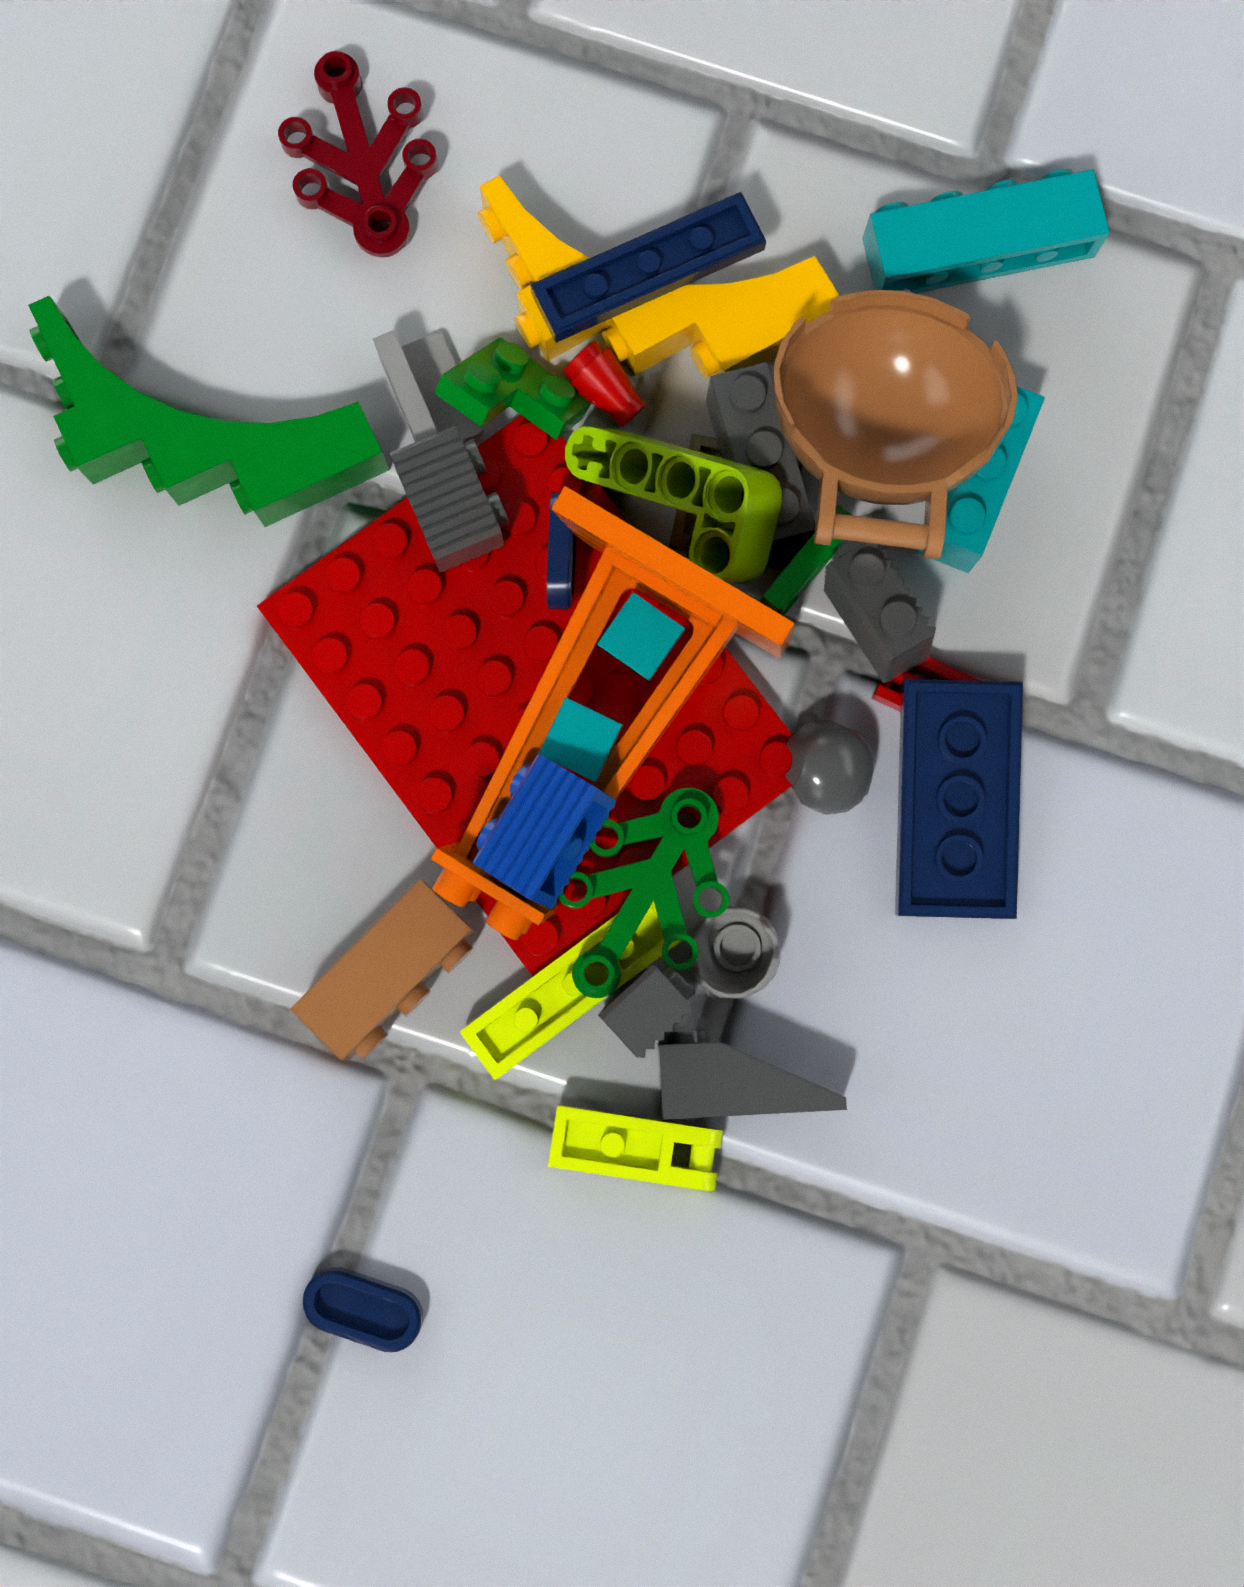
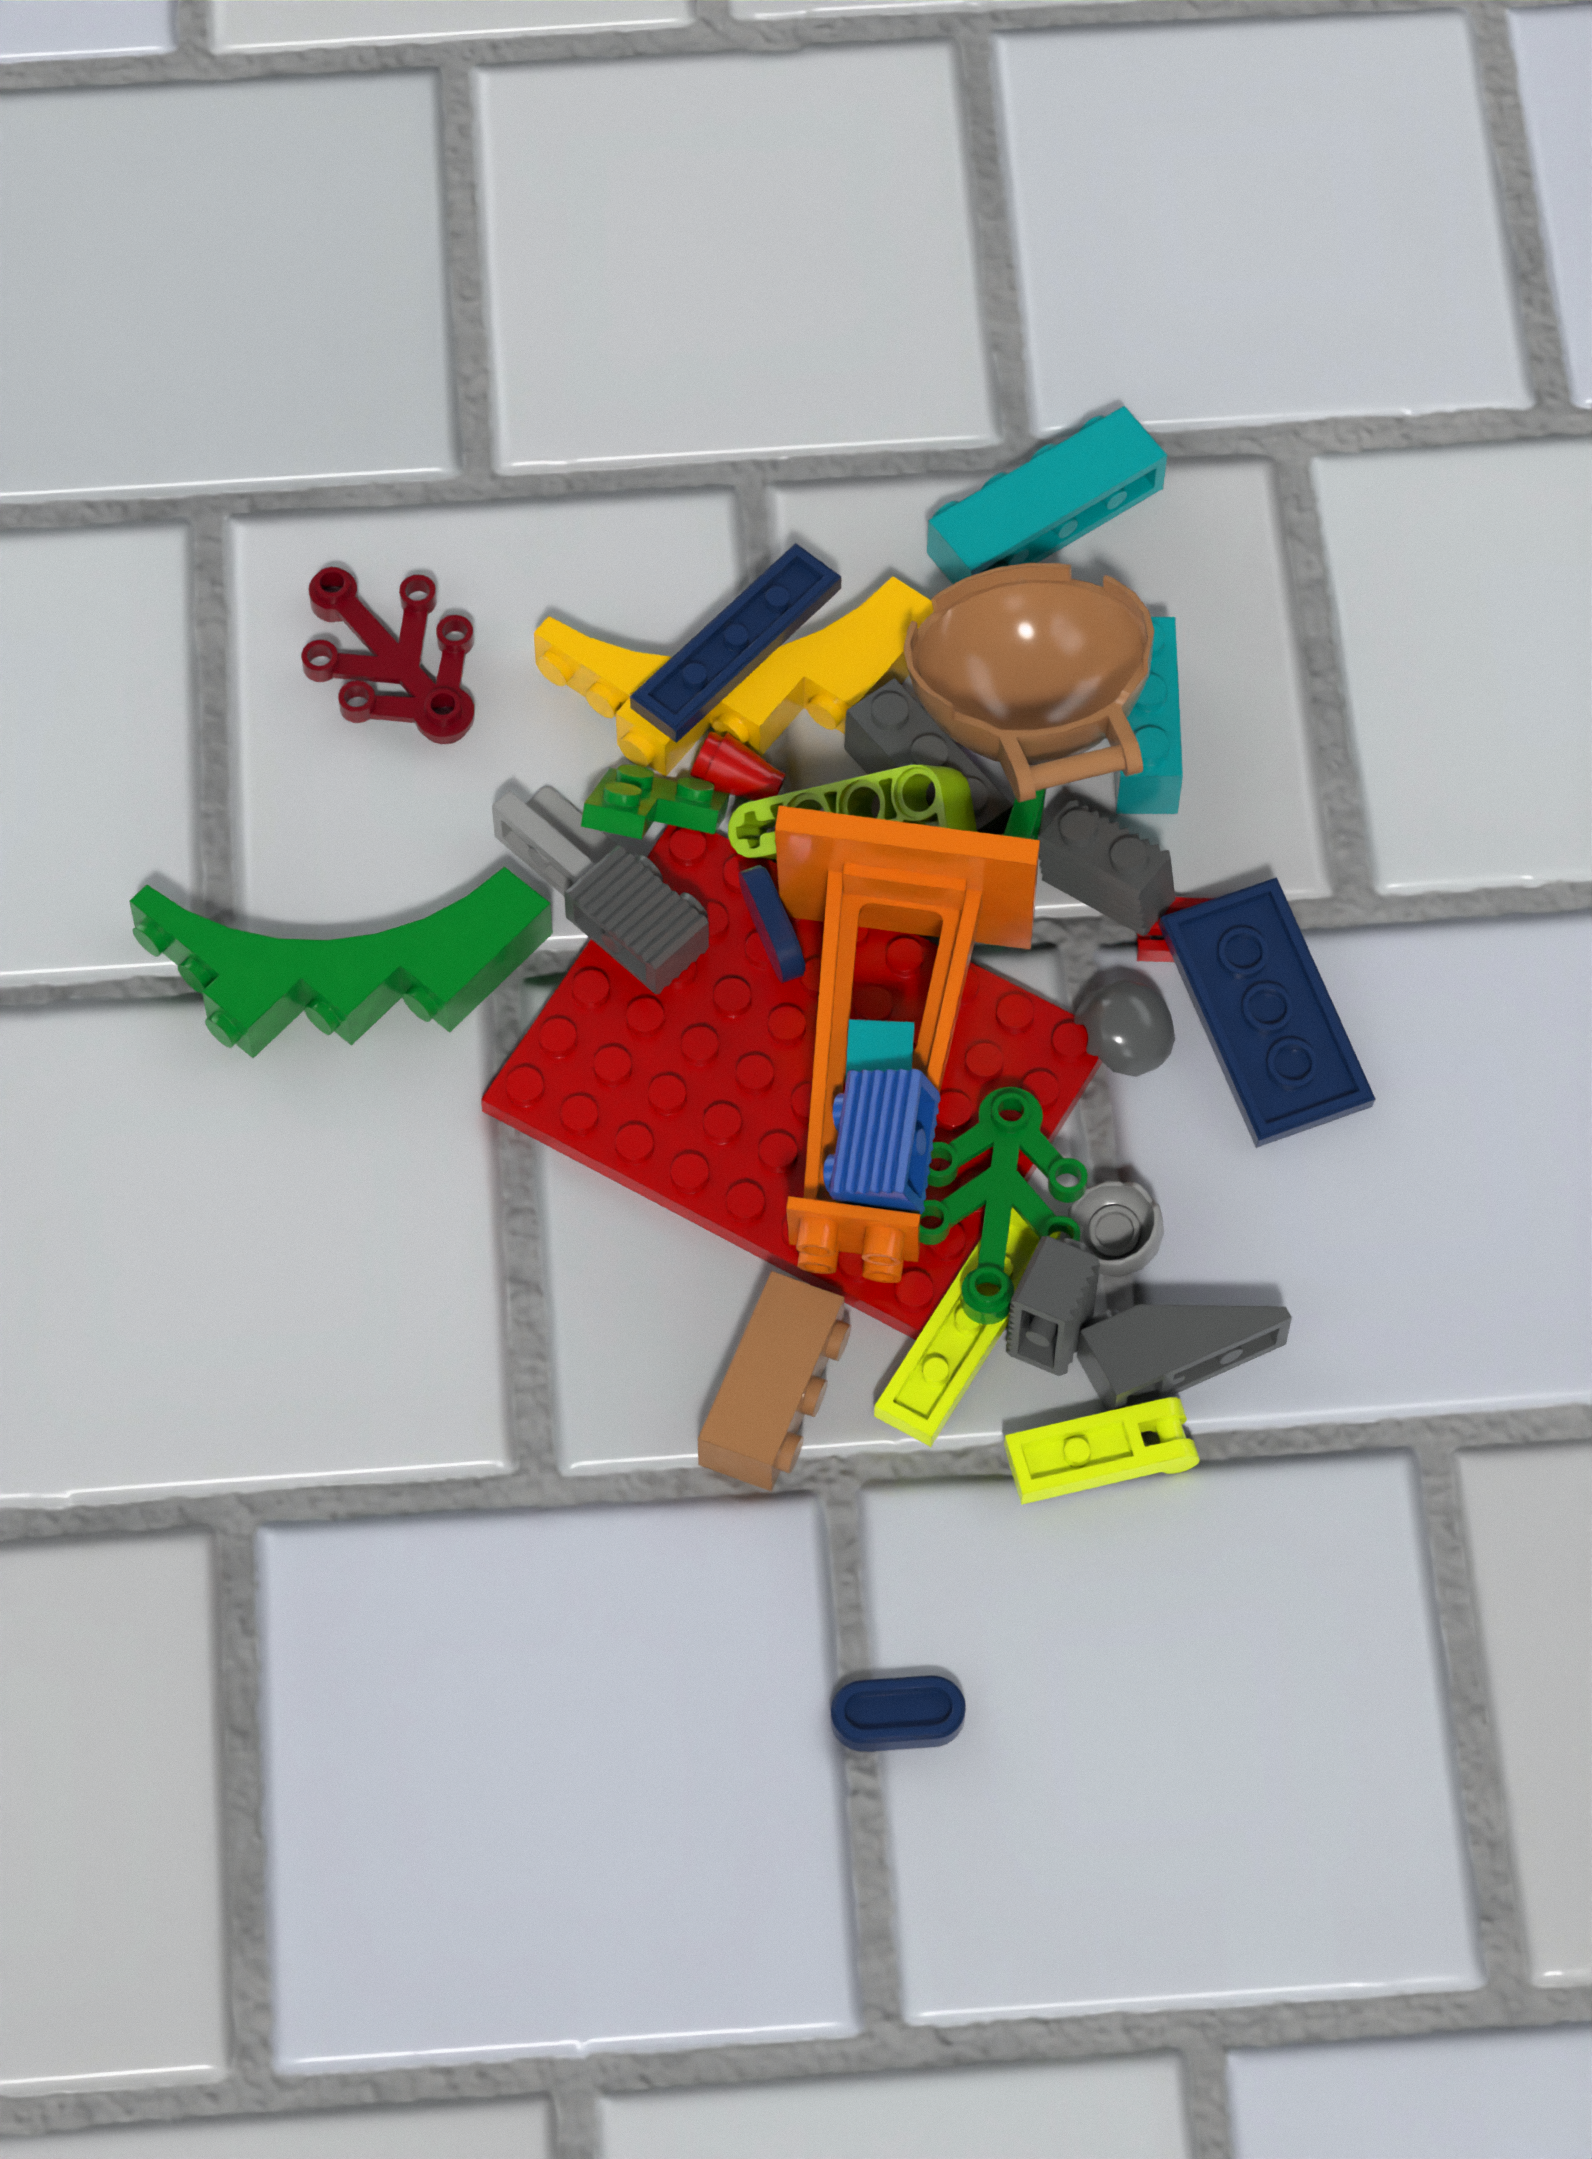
camera: 20 degrees left, 20 degrees down
teal tile [597,592,686,681] -> none

